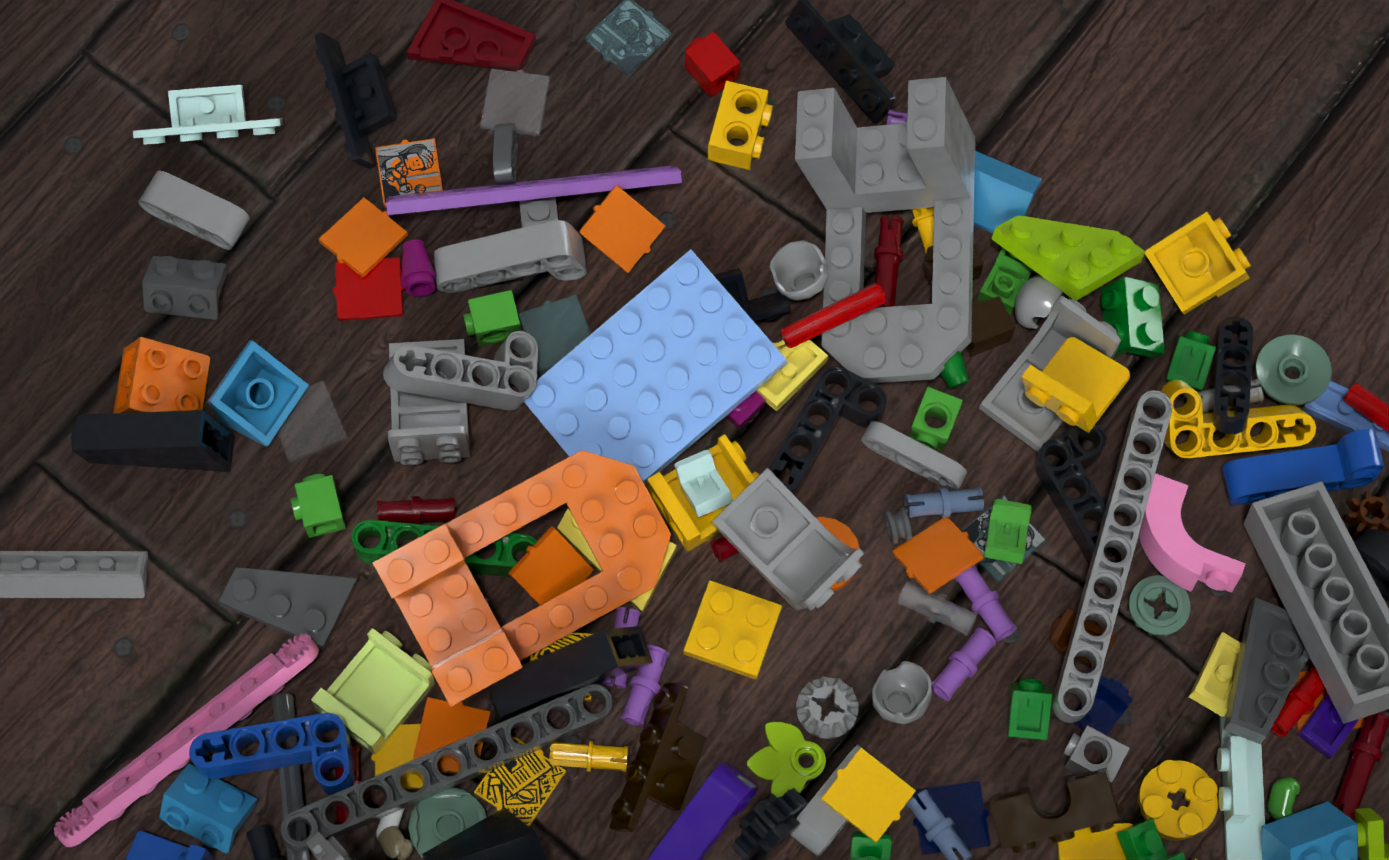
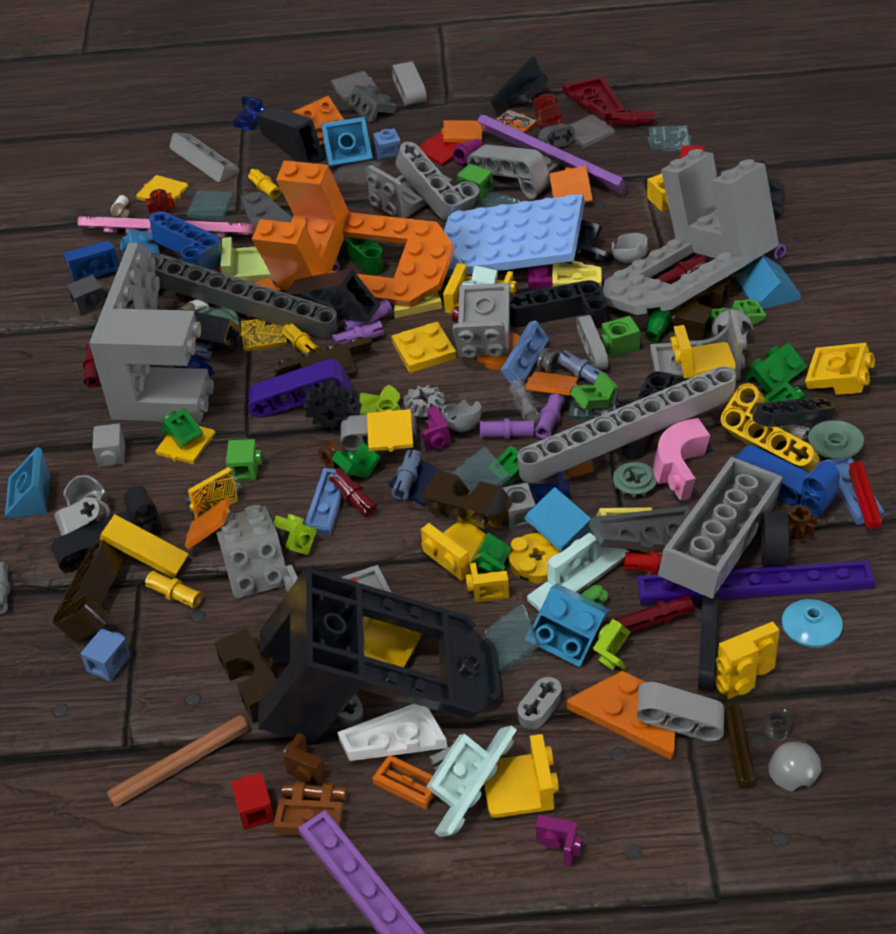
camera: 55 degrees right, 25 degrees down
light aqua bracket [133,85,283,145] -> none
orange piece [508,526,594,605] -> none
red axle [780,283,886,348] -> none
lime plate [991,215,1146,301] -> none
none -> dark tan arm [111,195,130,218]
none -> yellow piece [136,175,189,208]
none -> clear red gear [145,189,175,214]
none -> clear light blue piece [186,190,233,220]
none -> clear blue bracket [233,96,263,131]
none -> yellow axle [248,169,282,200]
none -> clear piece [331,71,377,101]
none -> medium blue bracket [373,128,400,160]
none -> magenta bracket [422,406,451,452]
none -> clear light blue piece [451,446,511,494]
none -> medium blue tile [501,320,549,389]
none -> dark azure slope [525,487,594,551]
none -> clear red gear [533,93,563,130]
none -> dark red pin [609,109,655,127]

